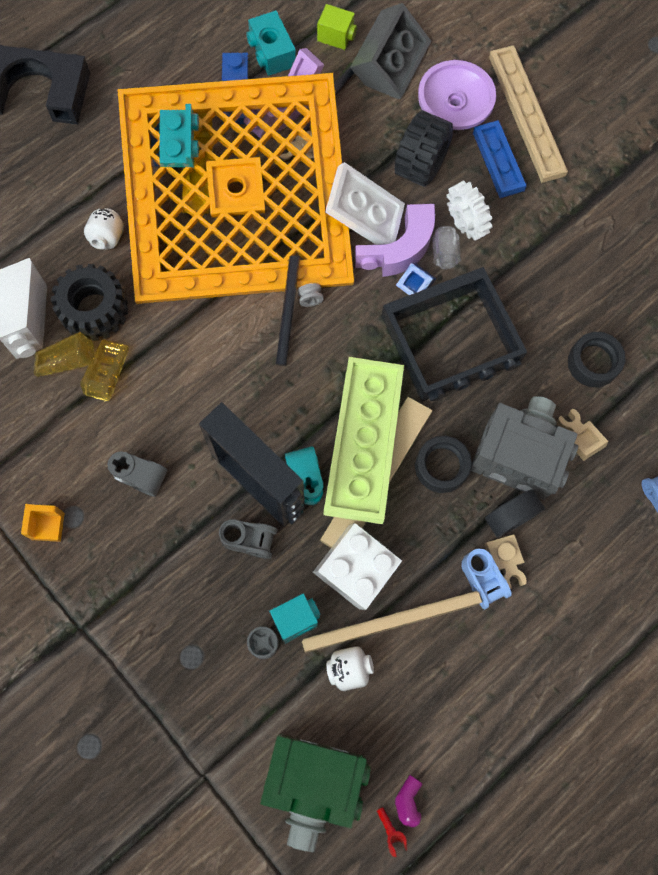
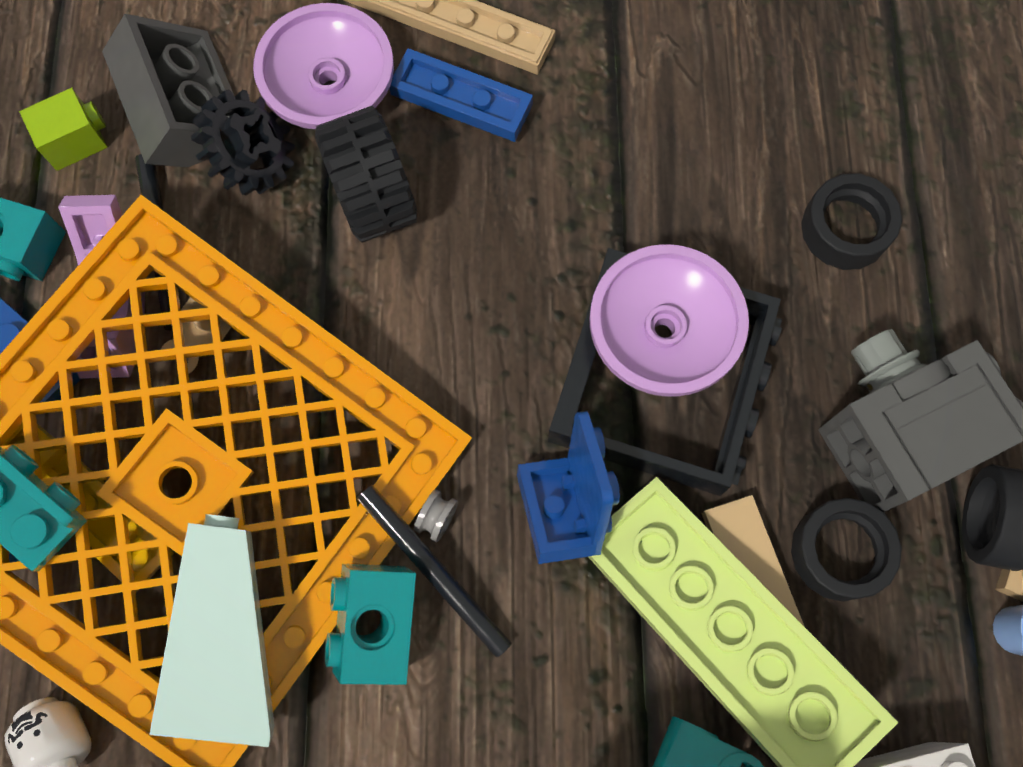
camera: 45 degrees left, 0 degrees up
white plate [325,162,405,245] -> none
lavender arch [355,204,435,277] -> none
slope [396,263,436,295] -> none
clear brick [432,226,461,269] -> none
white gear [447,181,492,241] -> none
tan plate [557,409,608,461] -> none
none -> light aqua slope [149,514,275,747]
none -> black gear [191,89,295,196]
none -> teal brick [325,564,416,685]
none -> blue bracket [517,411,620,564]
none -> lavender dish [589,244,749,397]

